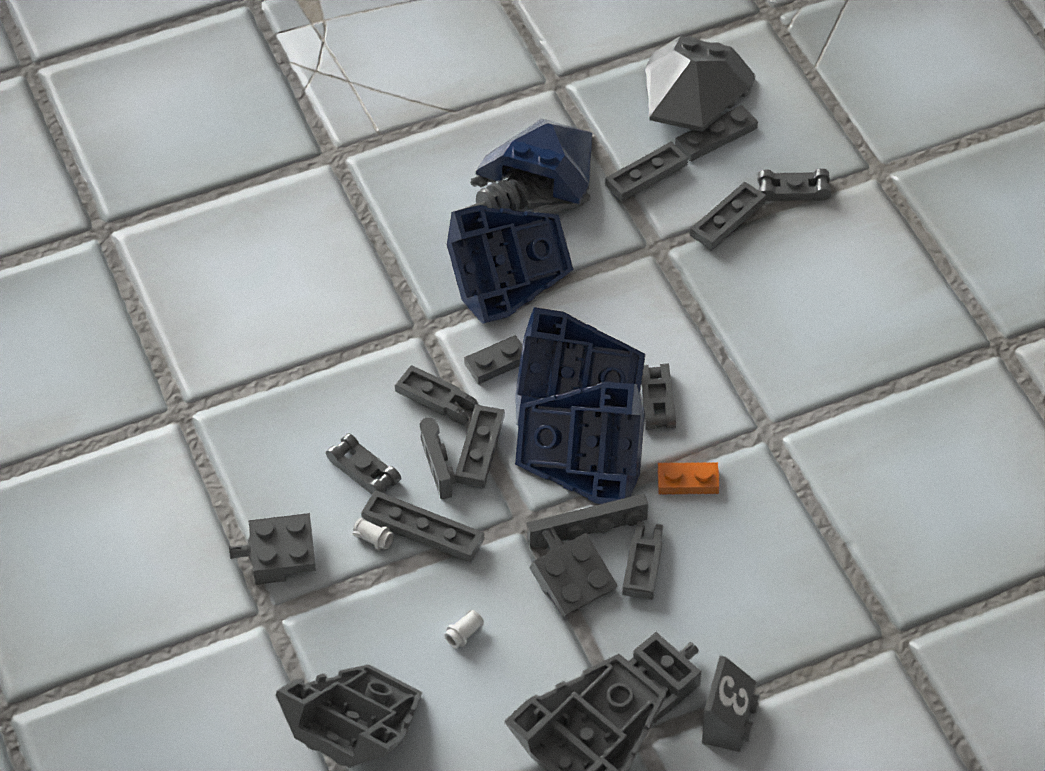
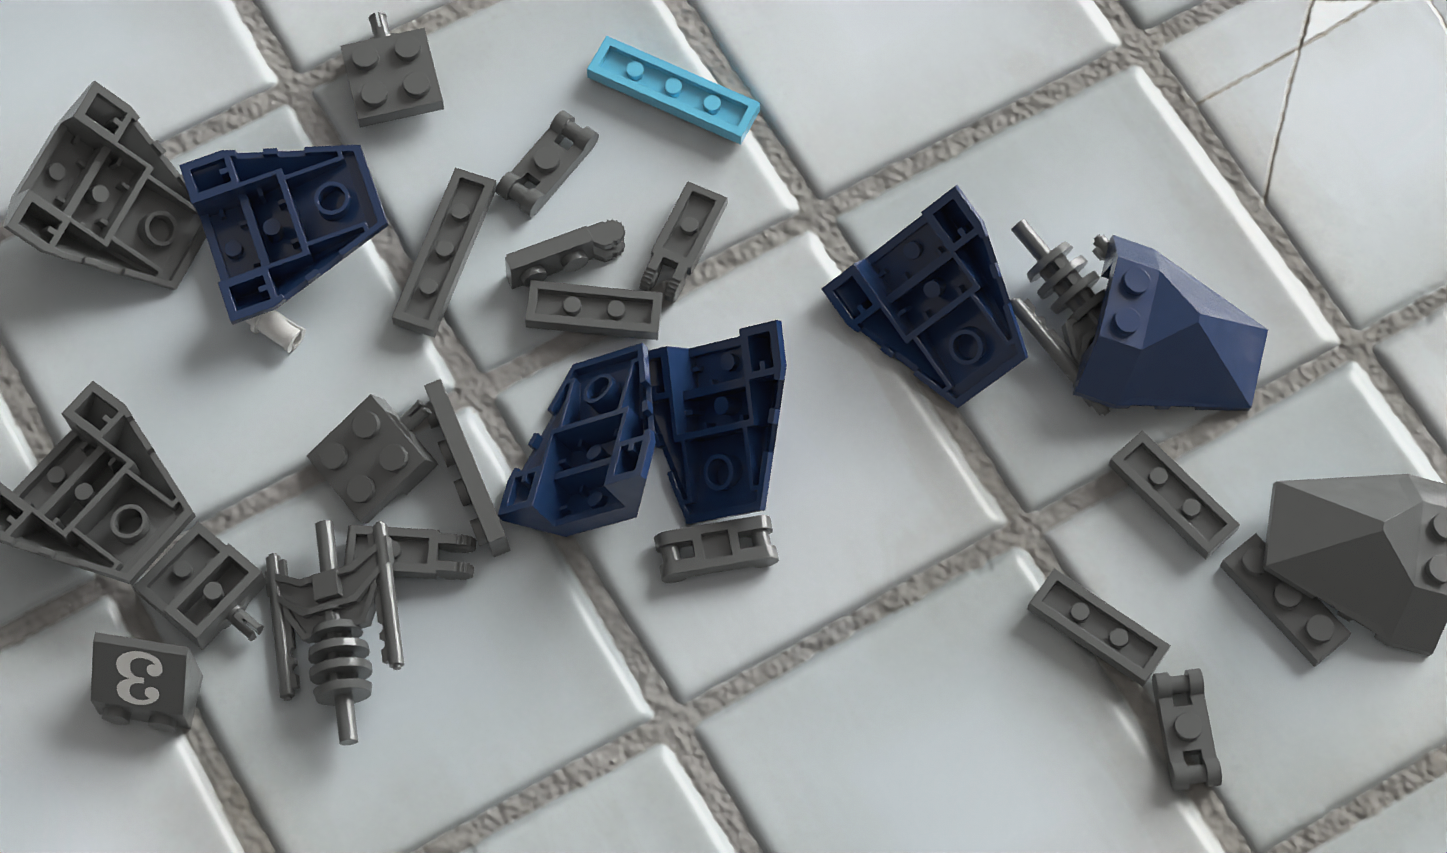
camera: 80 degrees right, 15 degrees up
white pin [352,518,394,550] -> none
dark grey plate [464,335,522,384] -> none
orange plate [657,462,719,494] -> none
none -> dark blue wedge [179,145,389,325]
none -> dark grey bar [265,520,404,746]
none -> medium azure plate [587,36,760,145]

